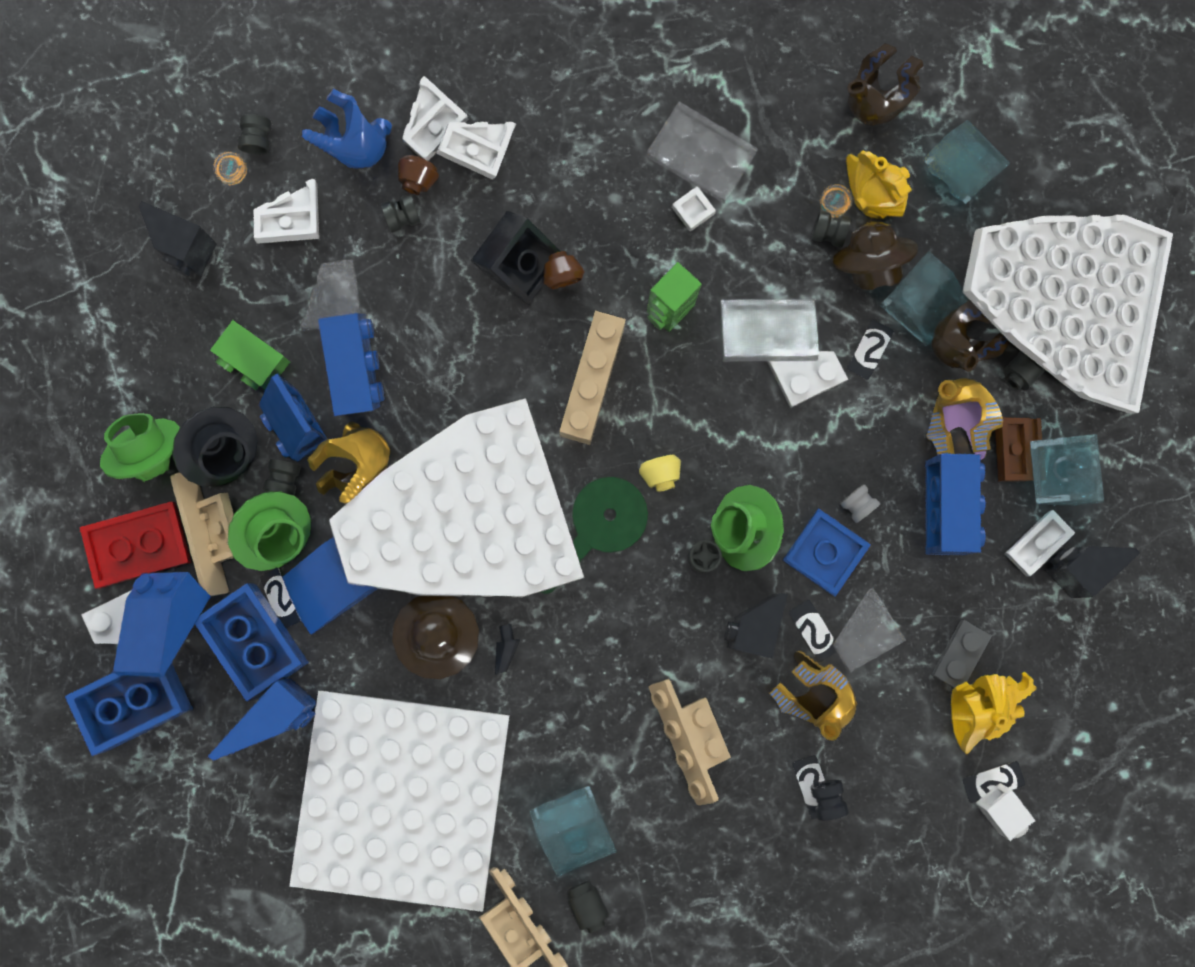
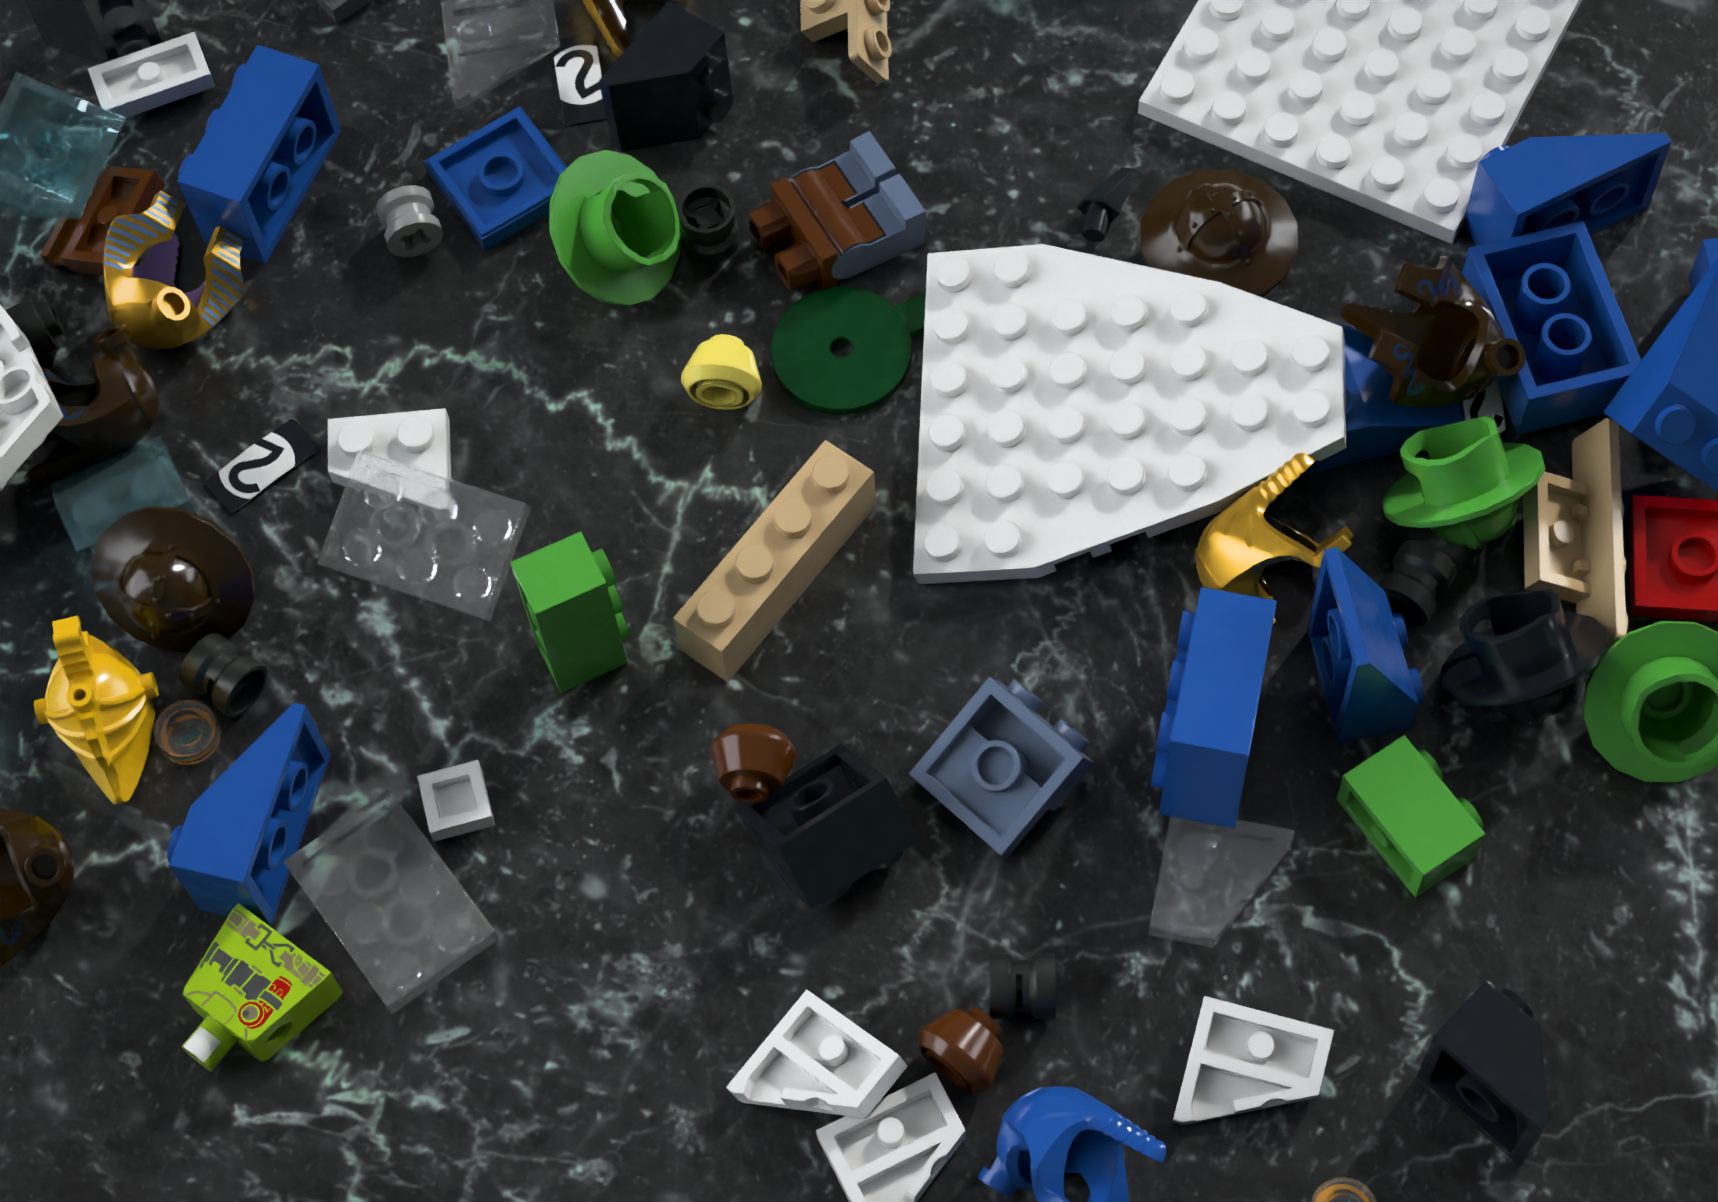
camera: 150 degrees left, 20 degrees down
none -> blue slope [167,703,331,926]
none -> torso [181,903,343,1072]
none -> hips [748,131,926,290]
none -> sand blue plate [909,676,1094,858]
none -> dark brown piece [1341,256,1526,407]

